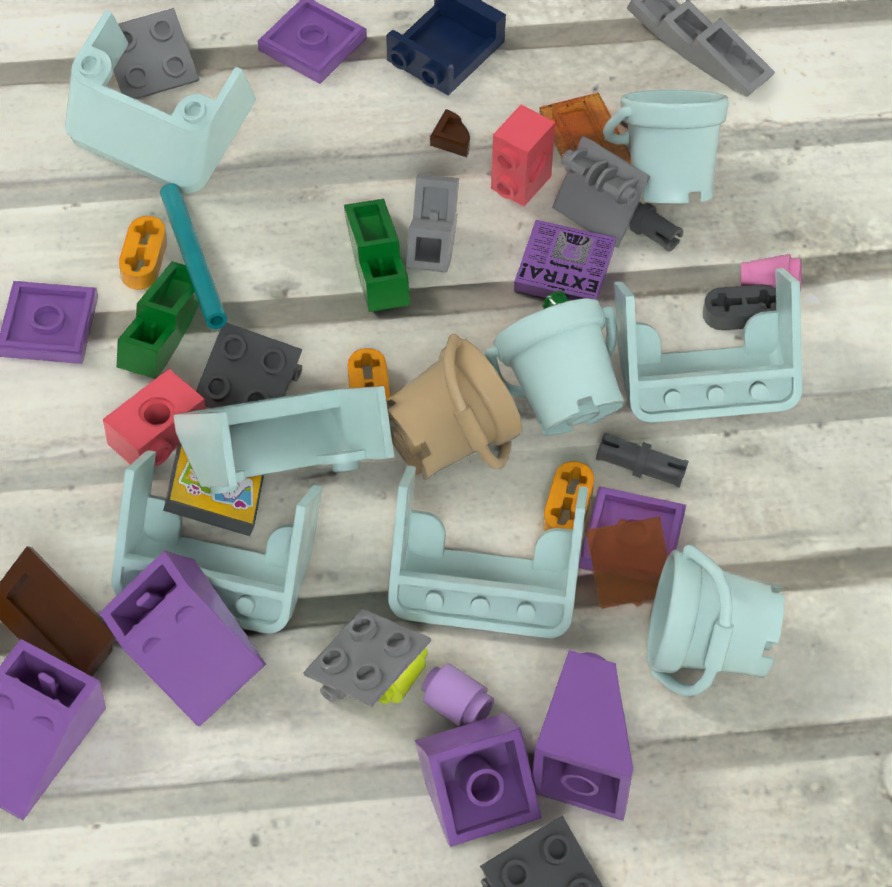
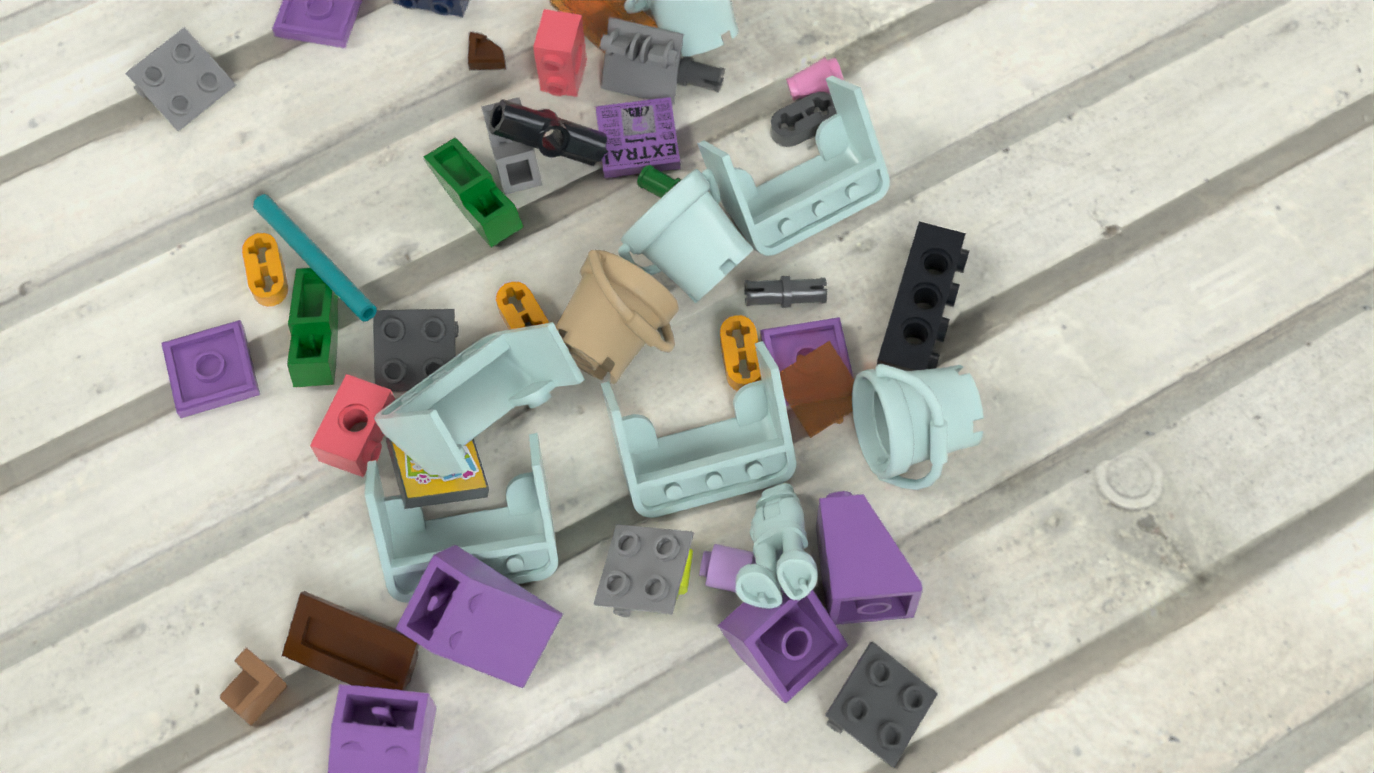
camera: 20 degrees left, 10 degrees up
light aqua windscreen [65,10,257,194] -> none
none -> black piece [488,99,607,166]
none -> light aqua piece [735,483,818,608]
none -> black brick [876,221,970,371]

